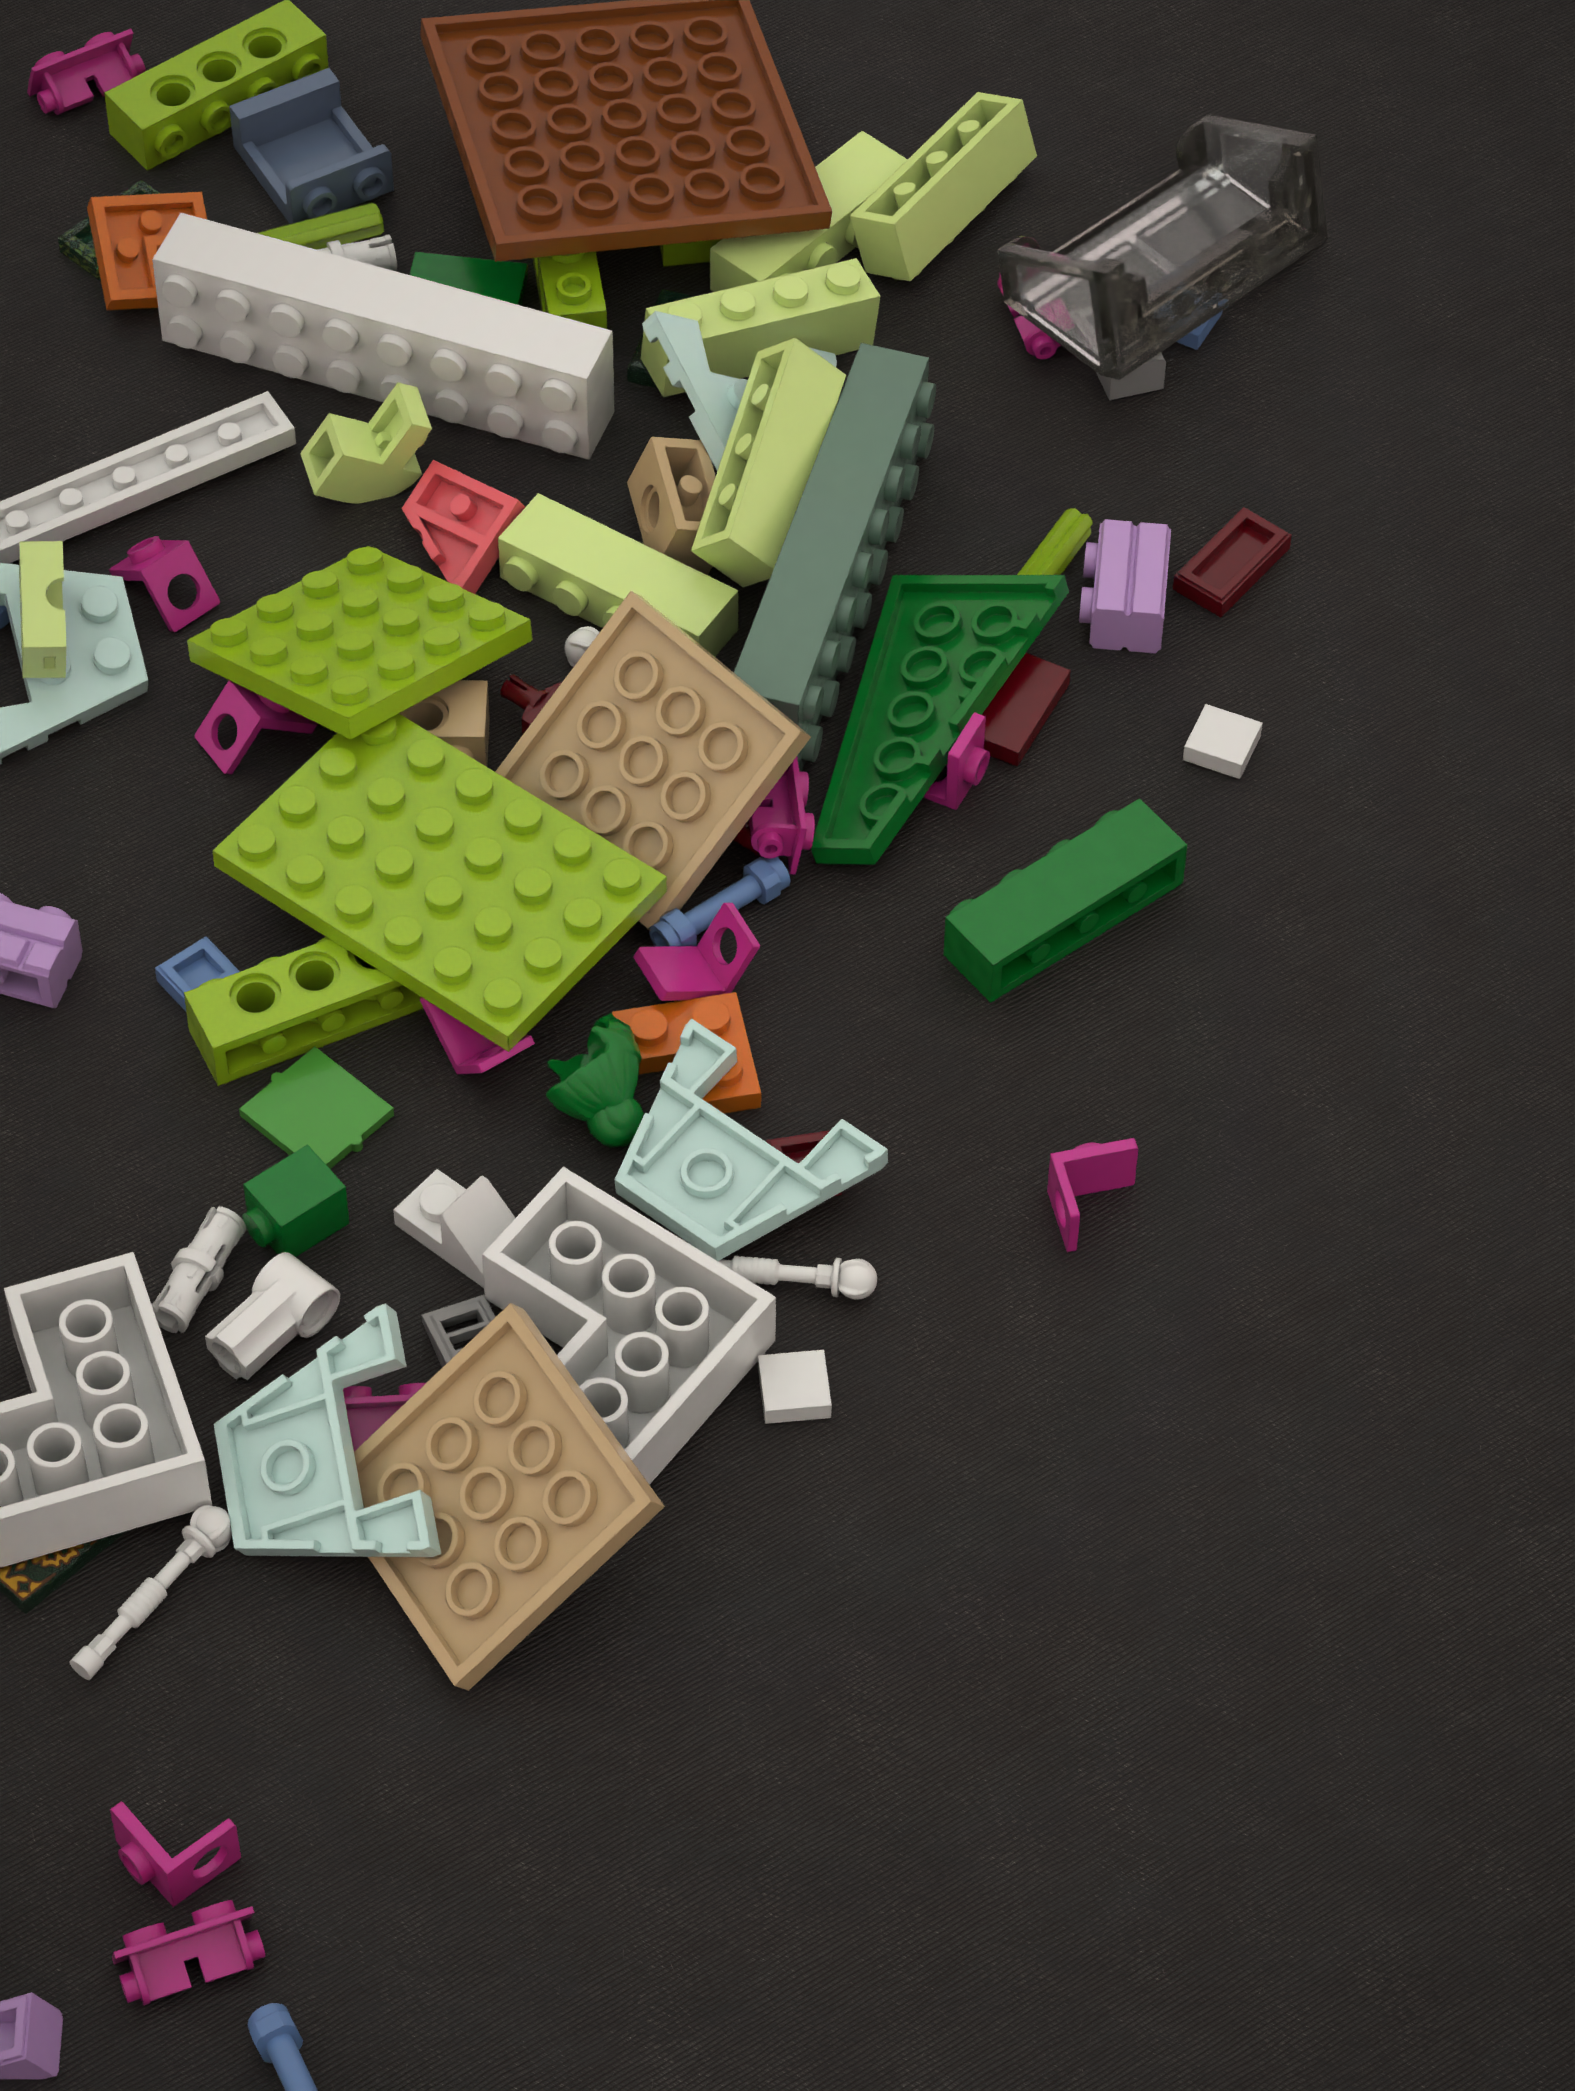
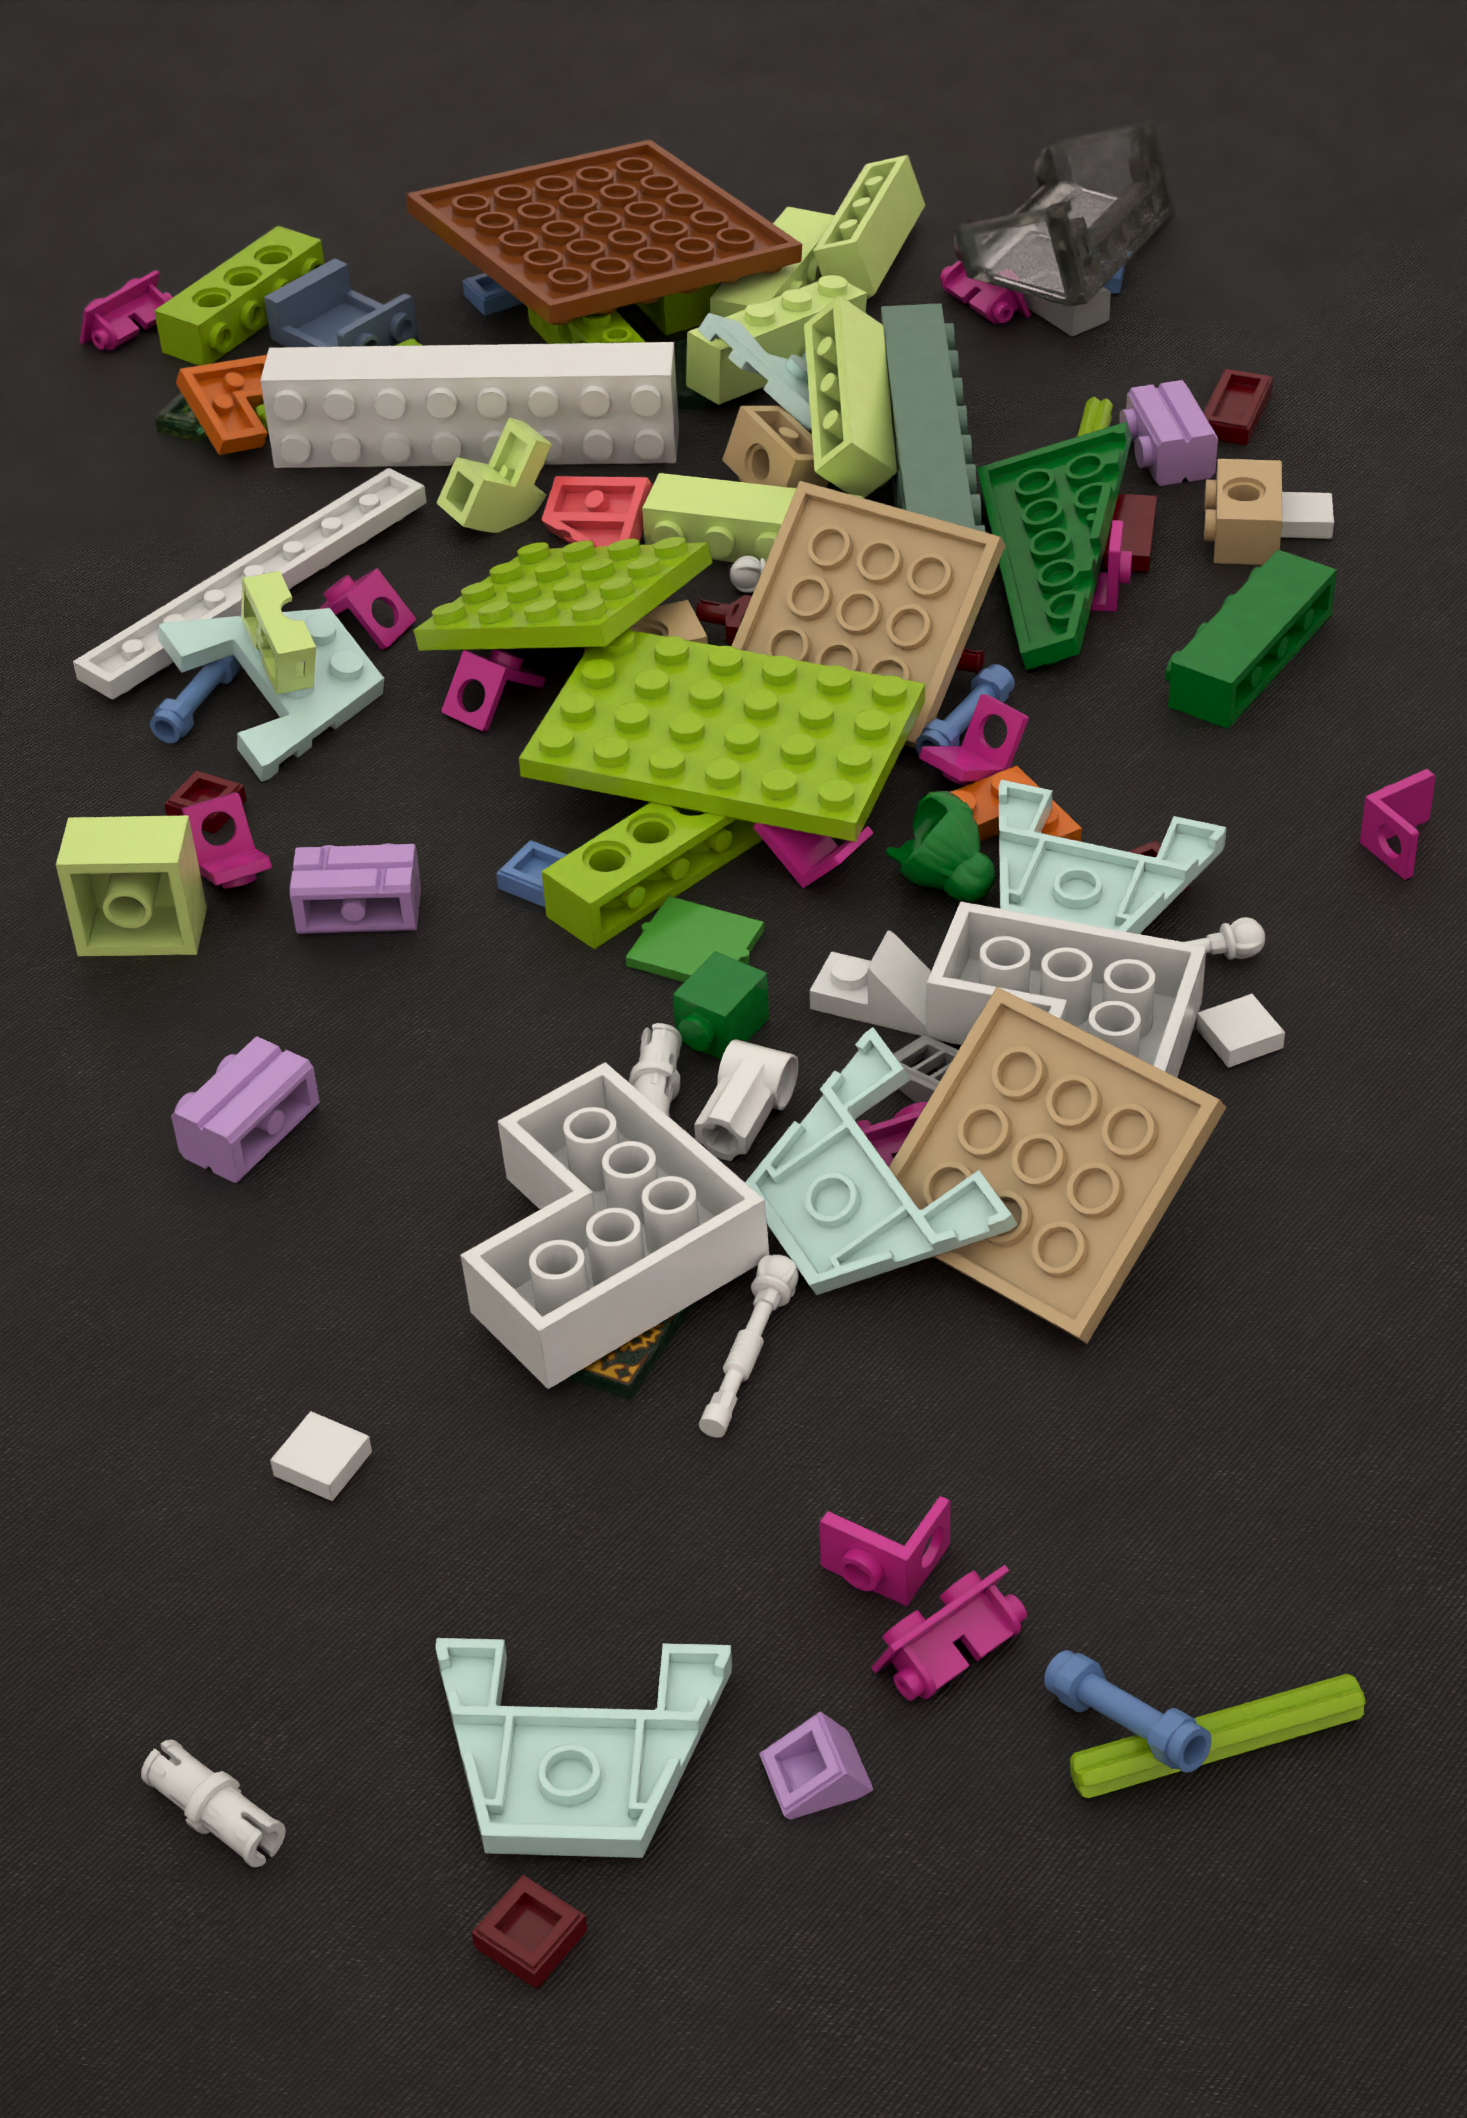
camera: 15 degrees left, 10 degrees down
dark pink hinge [749,757,815,875] -> none
none -> tan brick [1204,459,1282,565]

